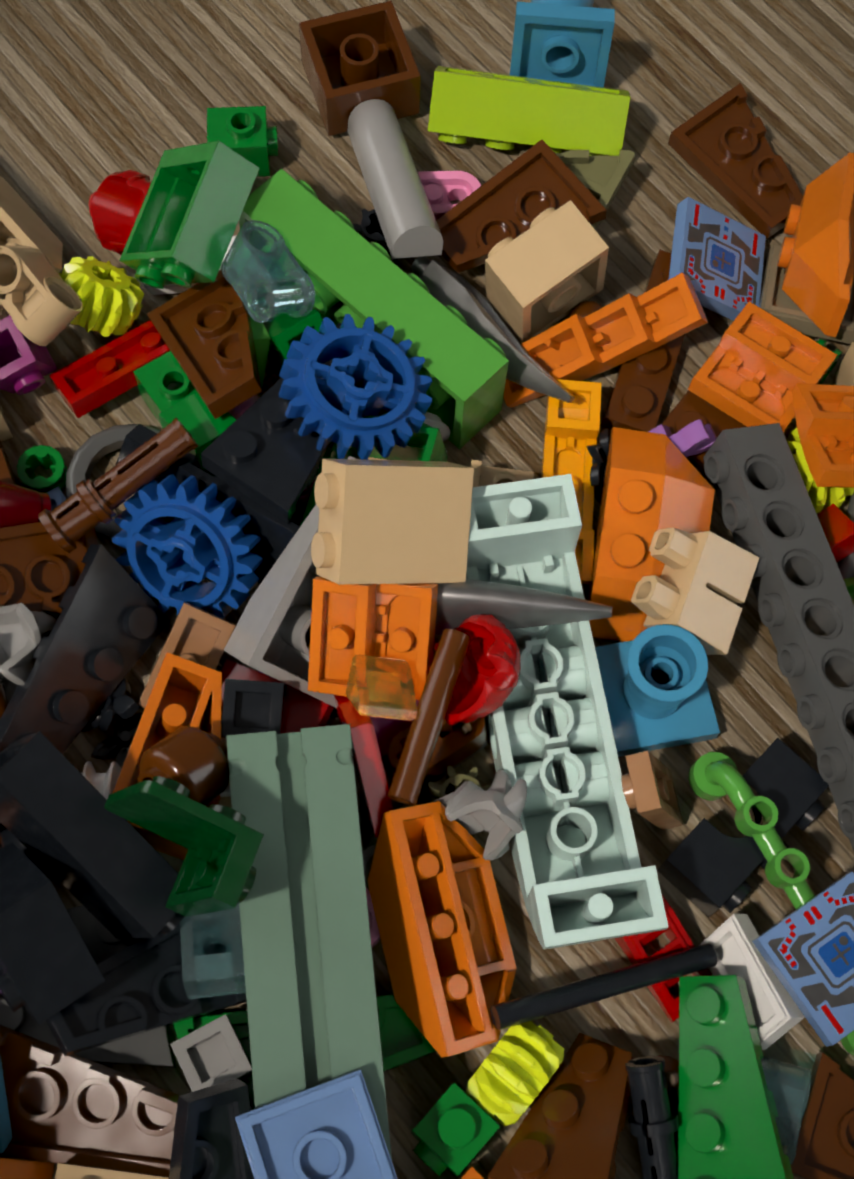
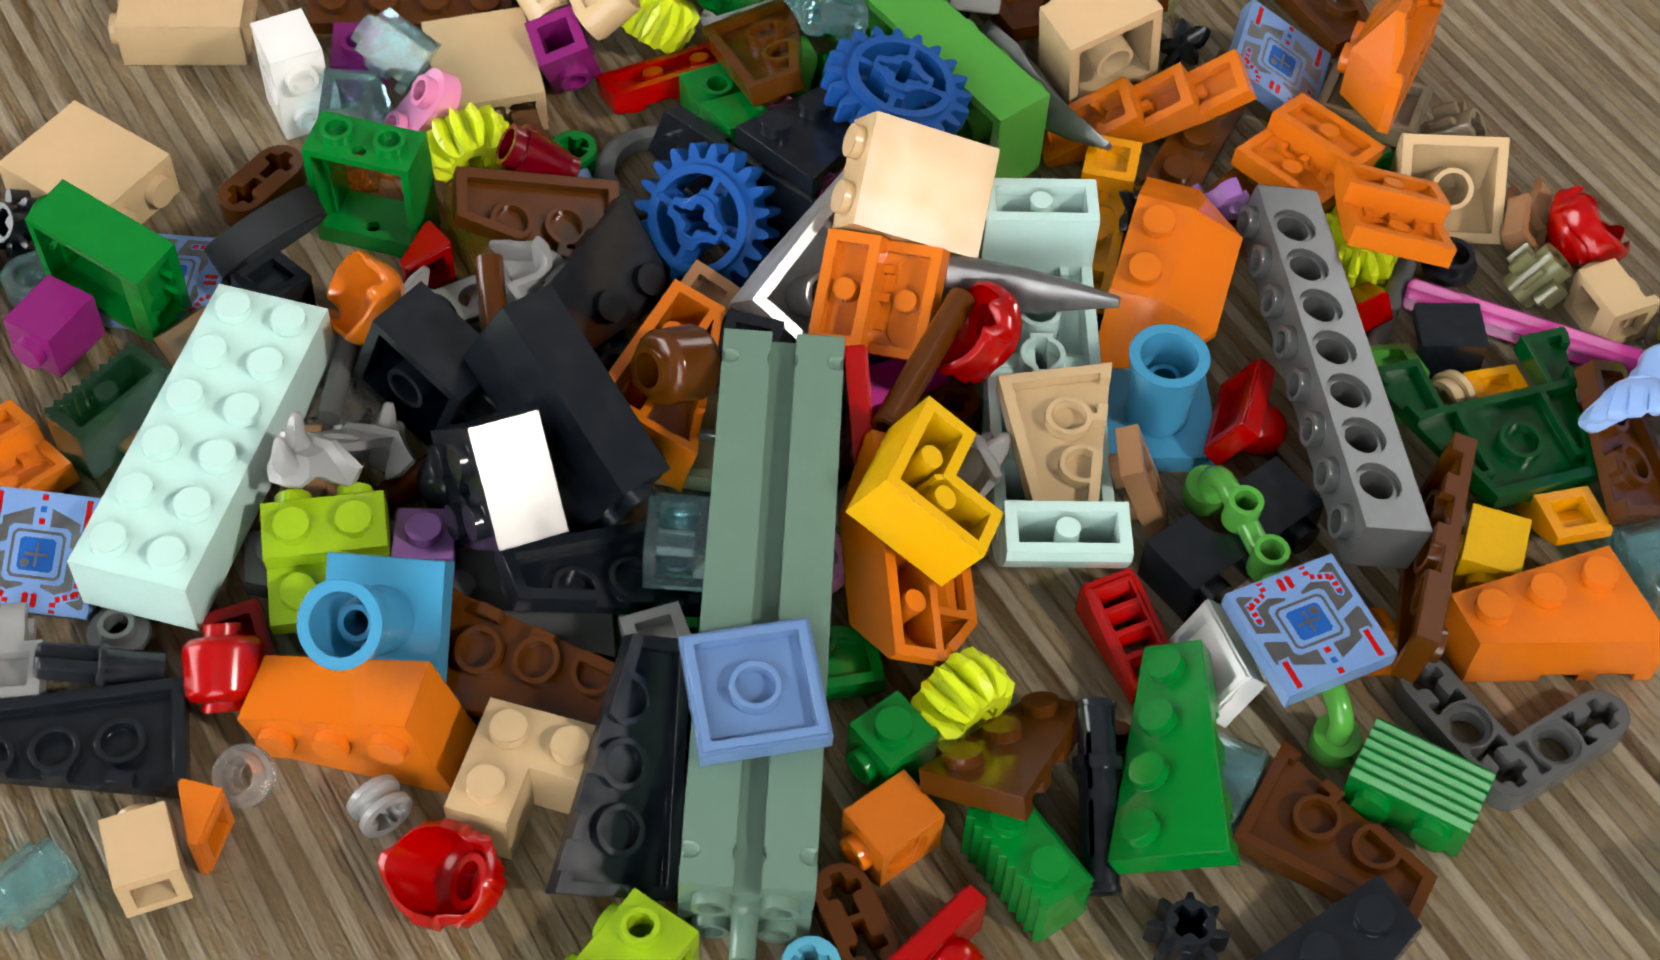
camera: 10 degrees right, 15 degrees down
reddish brown pin [38,417,198,553] -> none
dark green bracket [104,776,264,917] -> none
clear yellow slope [346,654,417,721] -> none
black bar [490,943,717,1030] -> none
tan hips [631,527,760,655] -> none
none -> yellow brick [845,396,1004,587]
none -> tan wing [996,362,1113,501]
none -> black plant [1160,18,1211,71]
none -> red tile [1203,358,1288,465]

